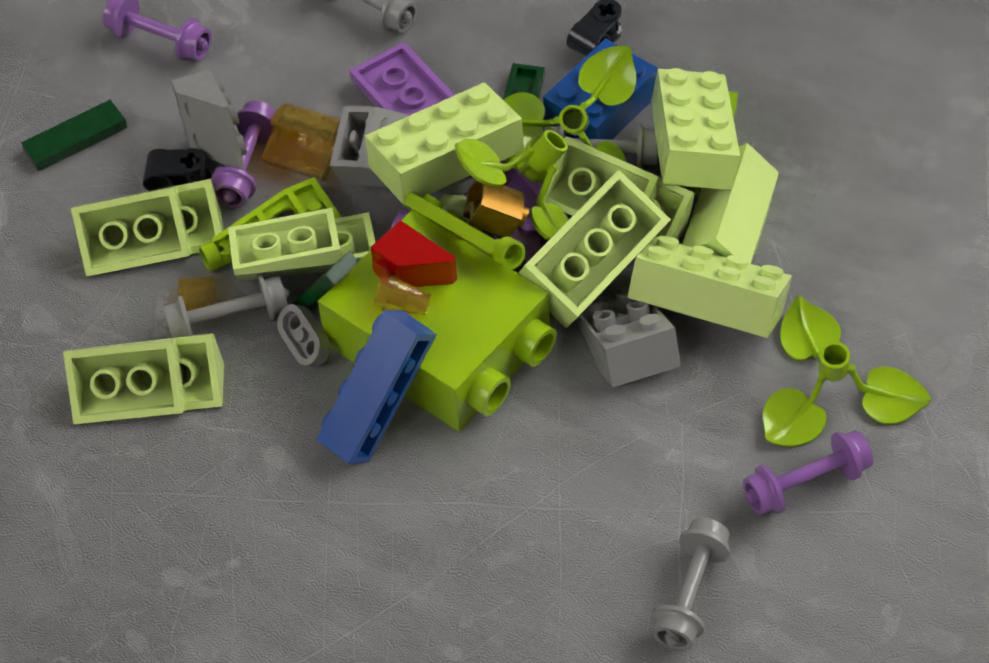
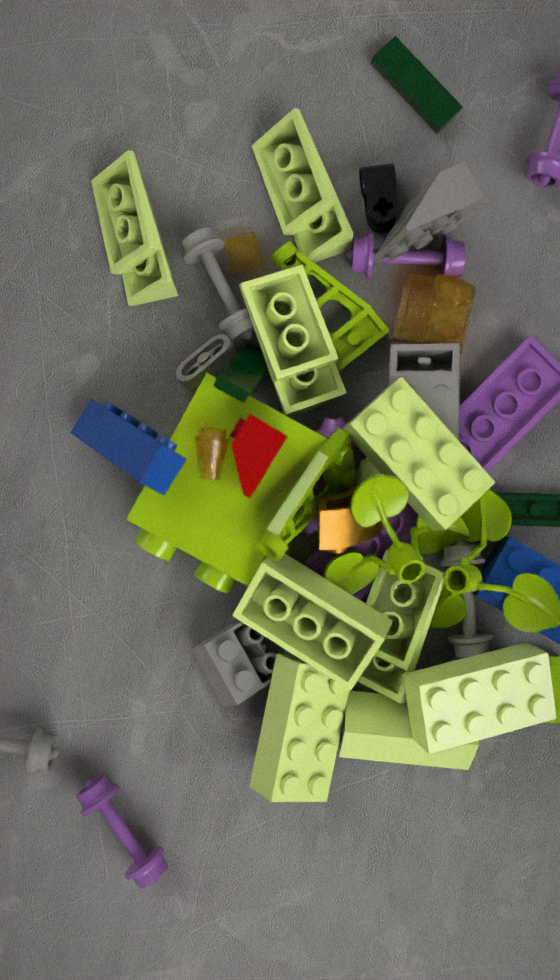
camera: 75 degrees right, 35 degrees up
lime plant [763,296,931,447] -> none

